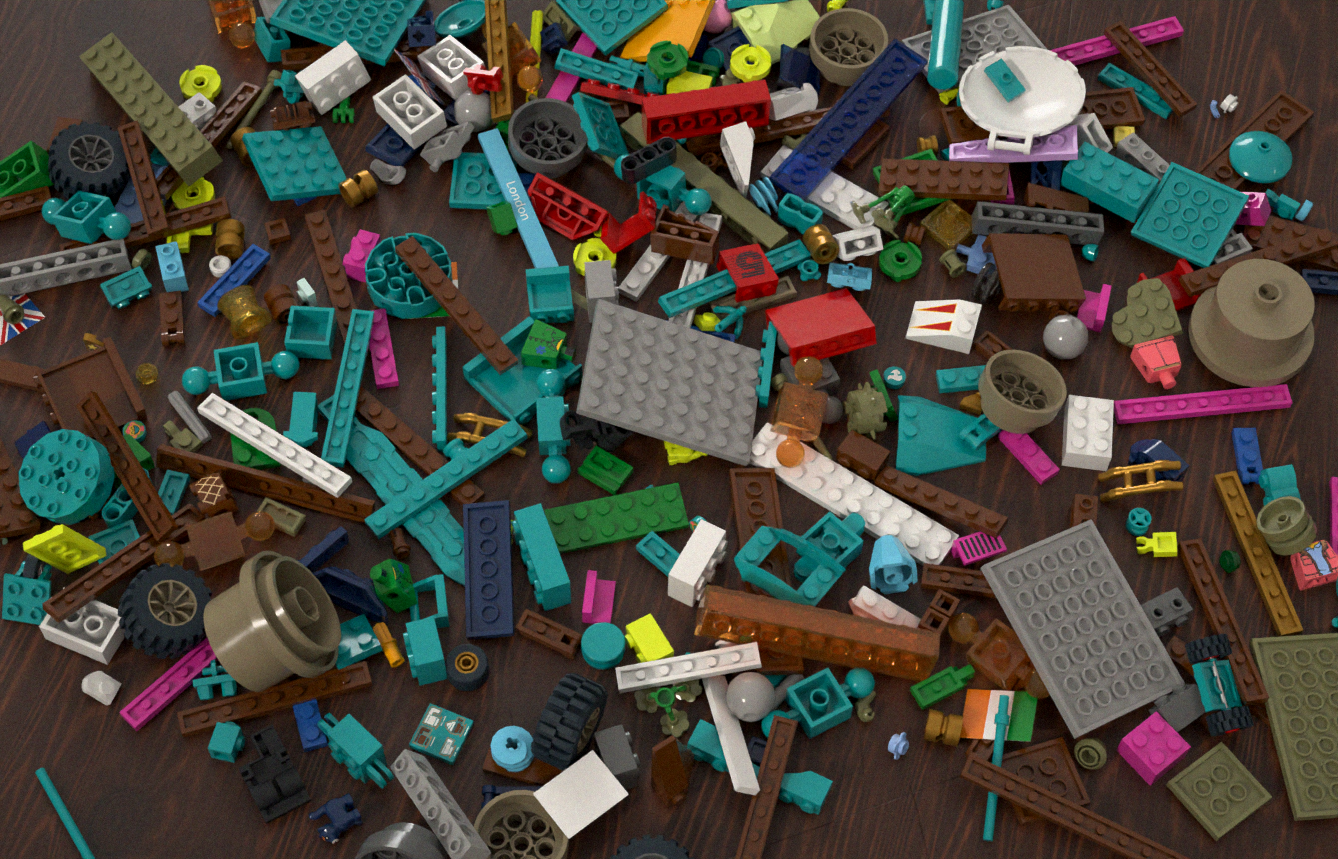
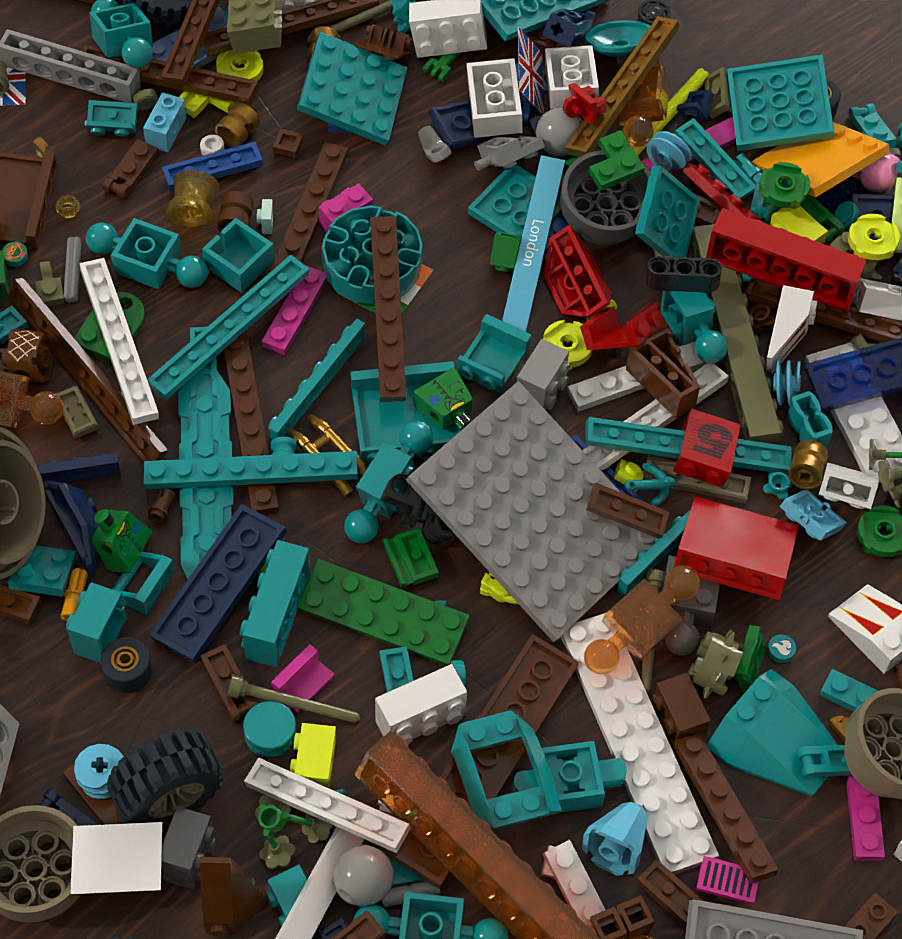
camera: 35 degrees right, 0 degrees up
teal piece [283,392,318,448] -> none
pearl gold wheel [338,169,378,207] -> none
teal tile [409,703,474,765] -> none
none -> olive piece [227,674,361,723]
none -> reddish brown plate [586,483,669,539]
none -> green plate [588,130,645,191]
none -> medium azure piece [646,131,692,172]

